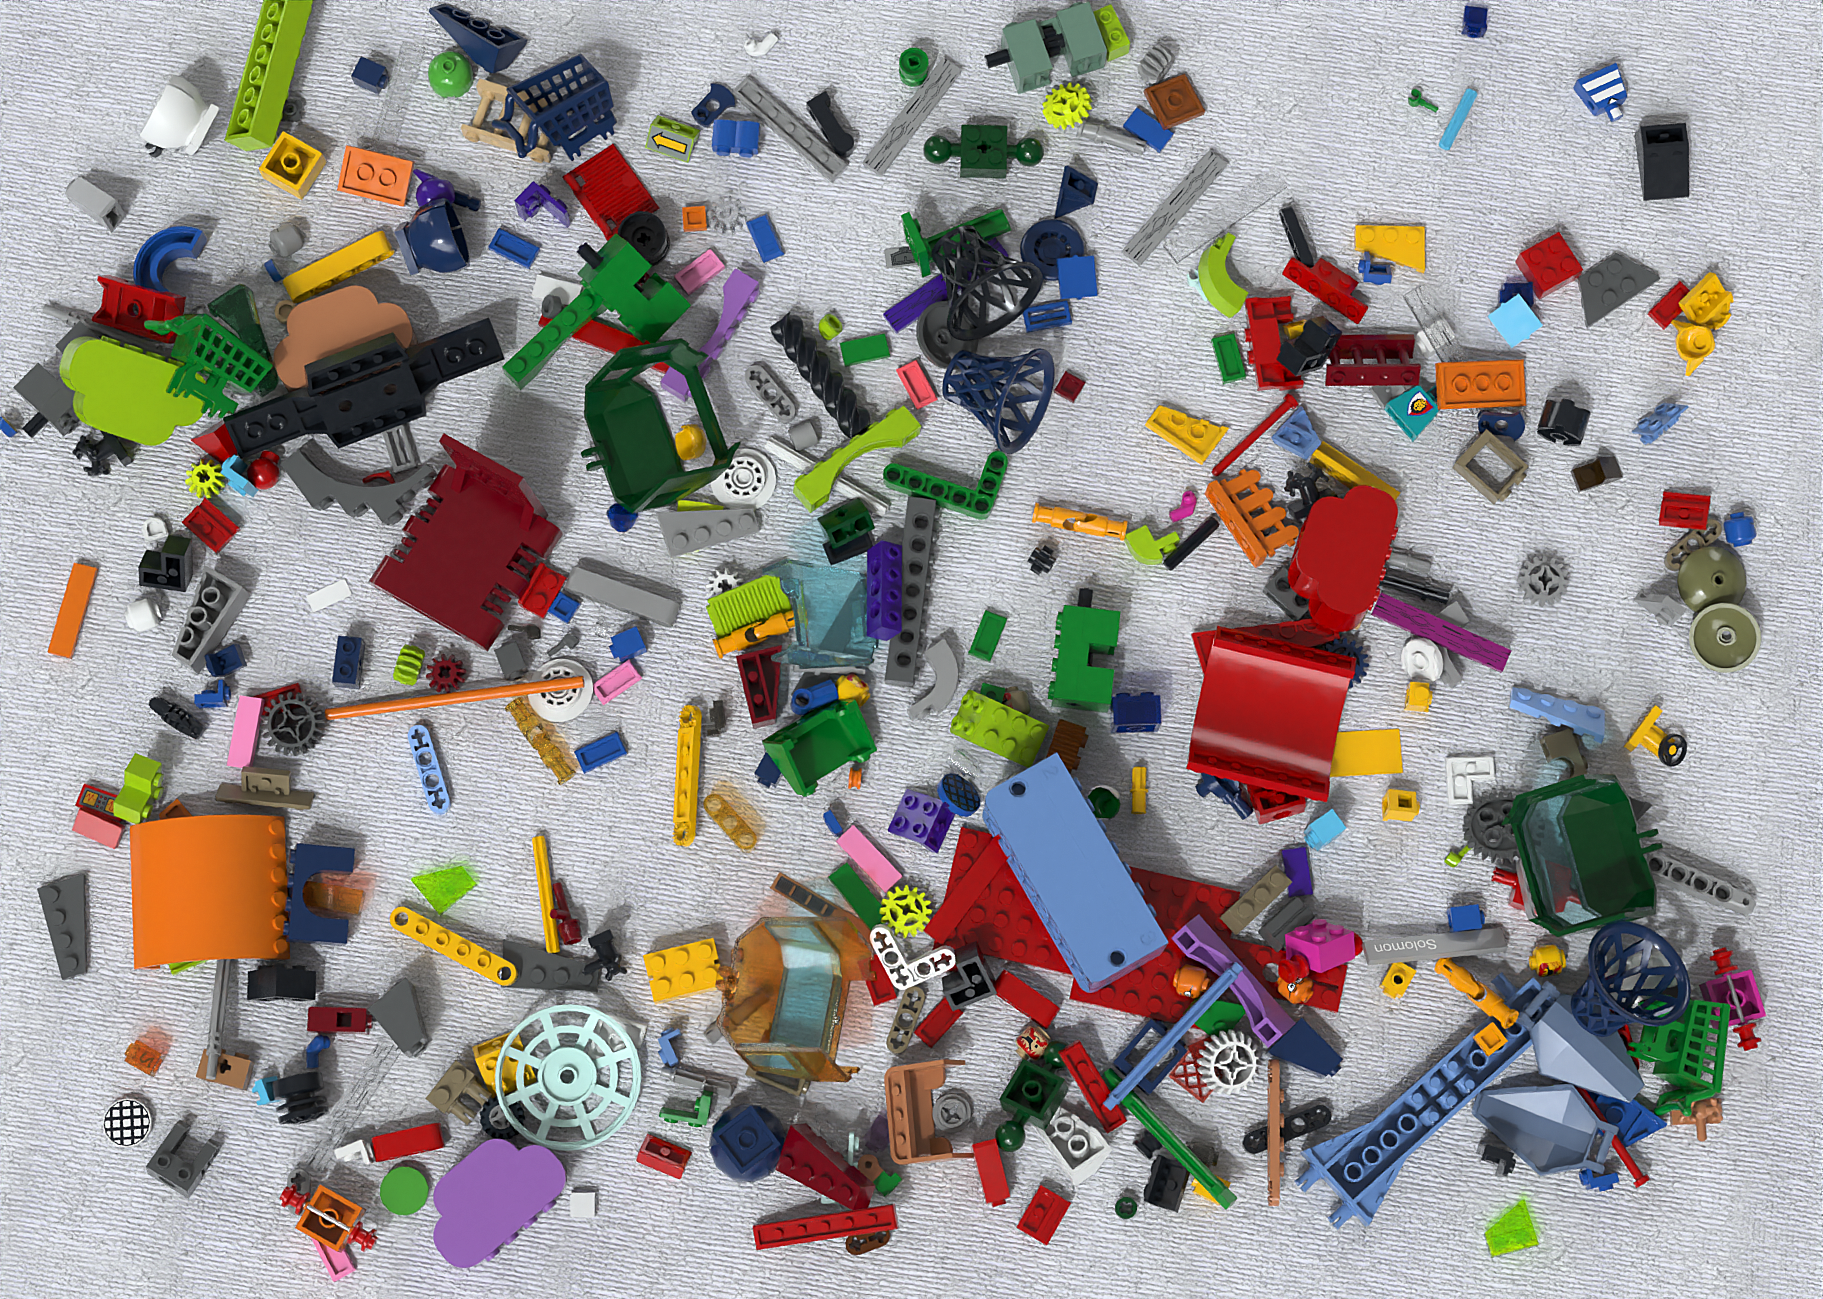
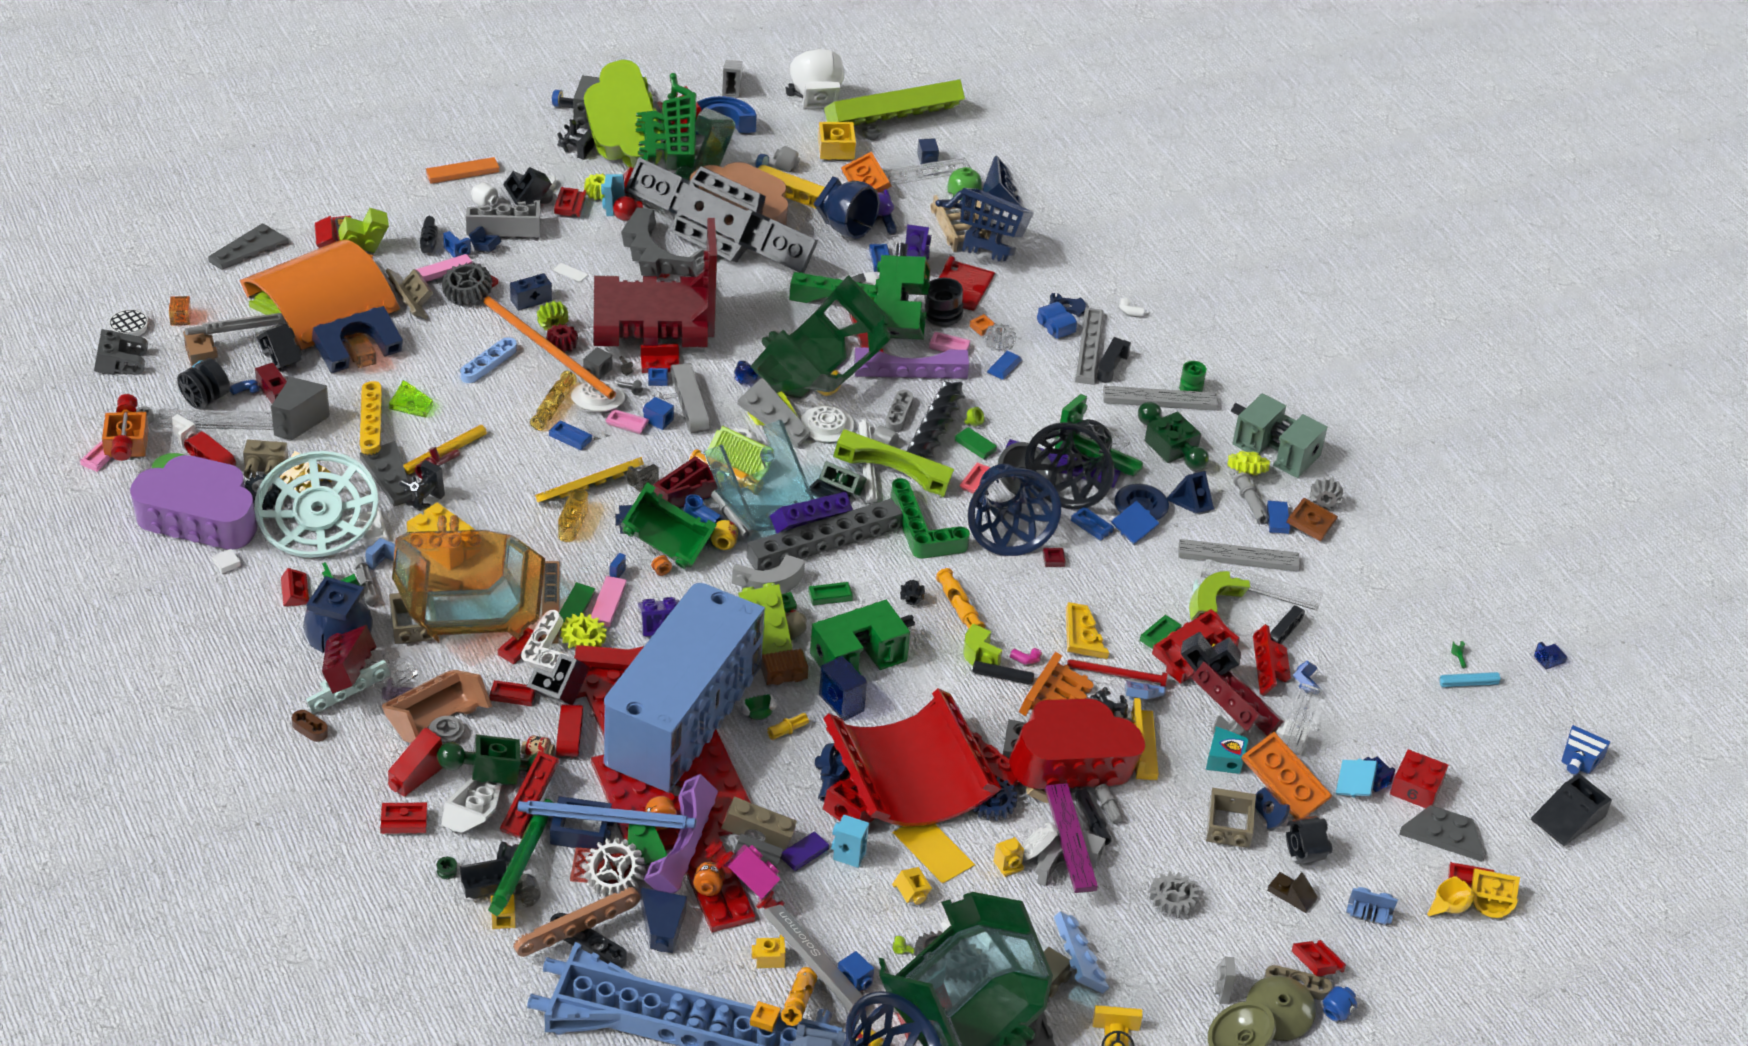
camera: 55 degrees right, 35 degrees down
panel [645,115,700,163] -> none
red tile [752,1204,899,1250] -> none
leg [858,1154,902,1198] -> none
dark tan beam [886,986,925,1054] -> none
lime brick [1093,4,1130,62] -> none
yellow wing [1354,225,1425,273] -> none

